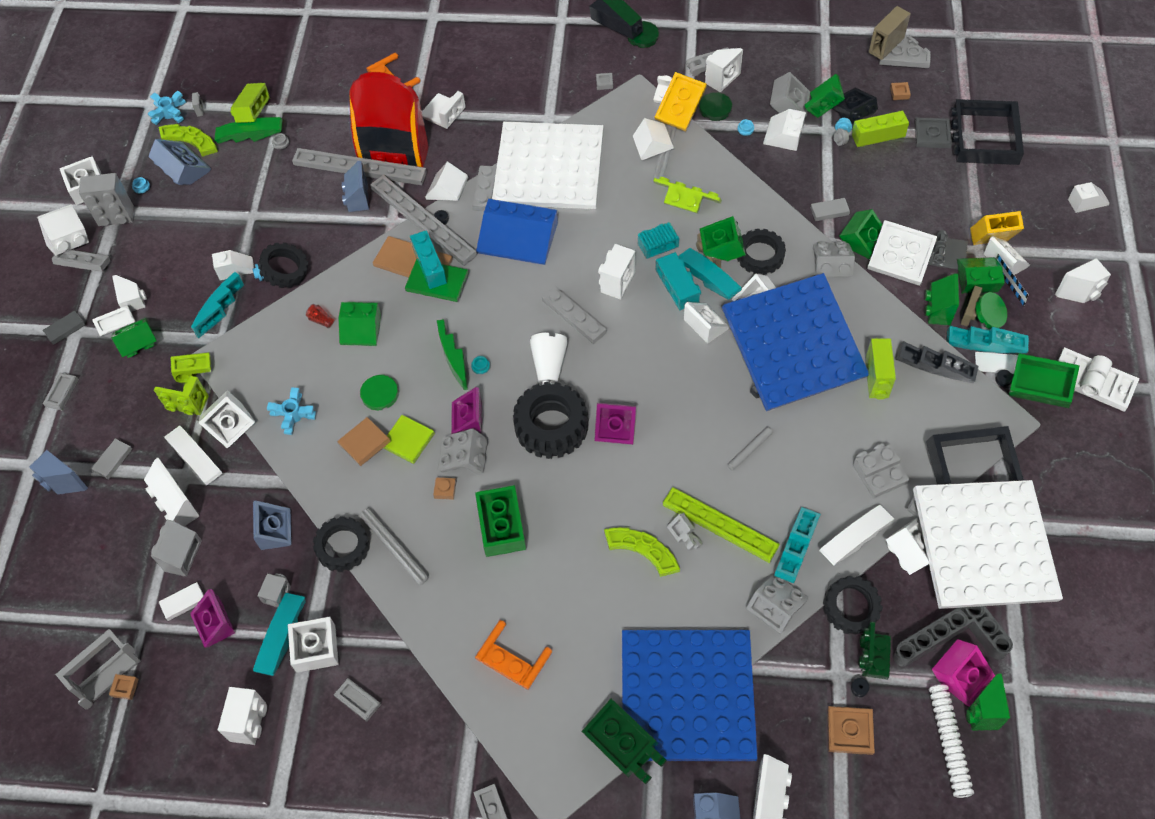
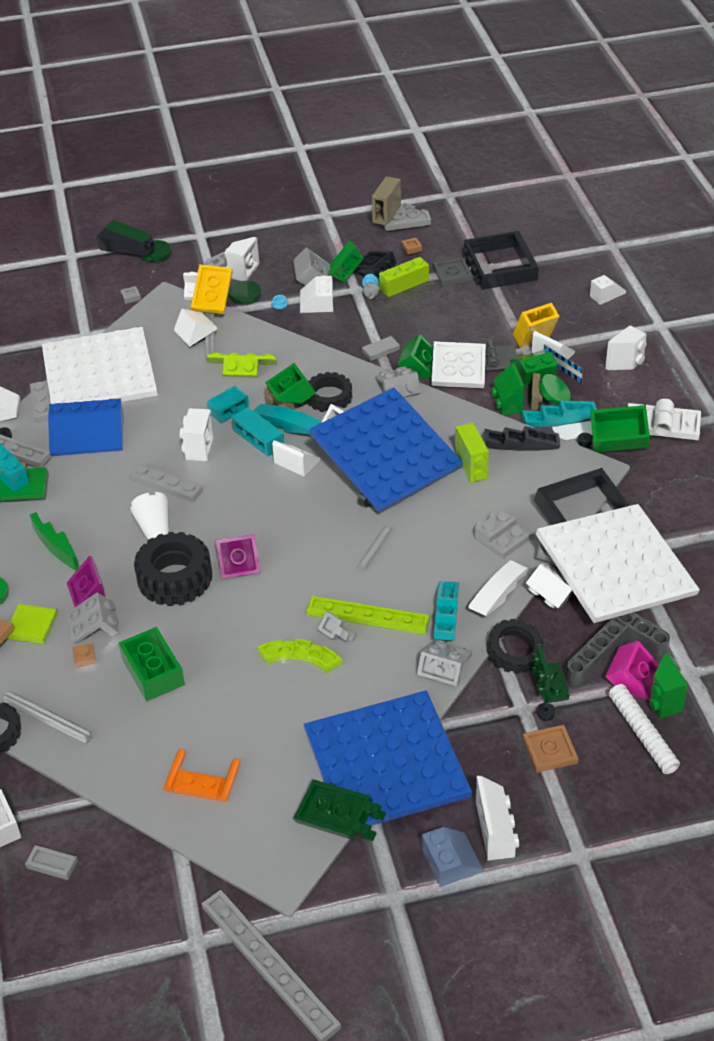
camera: 20 degrees left, 15 degrees down
teal plate [471,356,490,374] -> none

